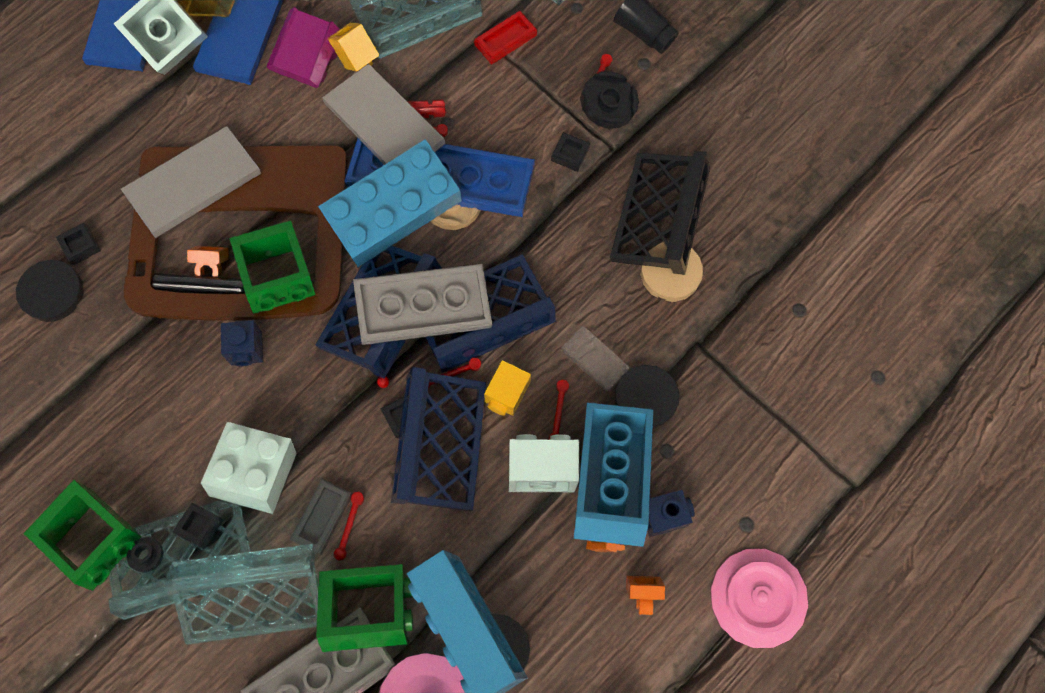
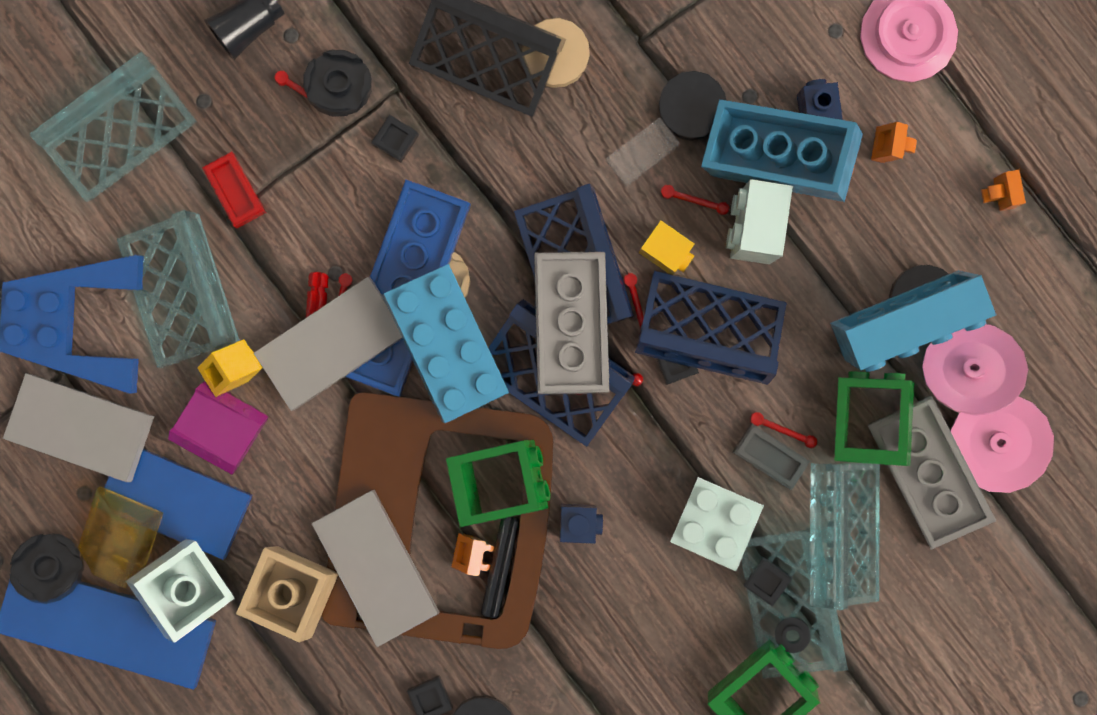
camera: 80 degrees left, 15 degrees up
none -> tan brick [236,546,338,643]

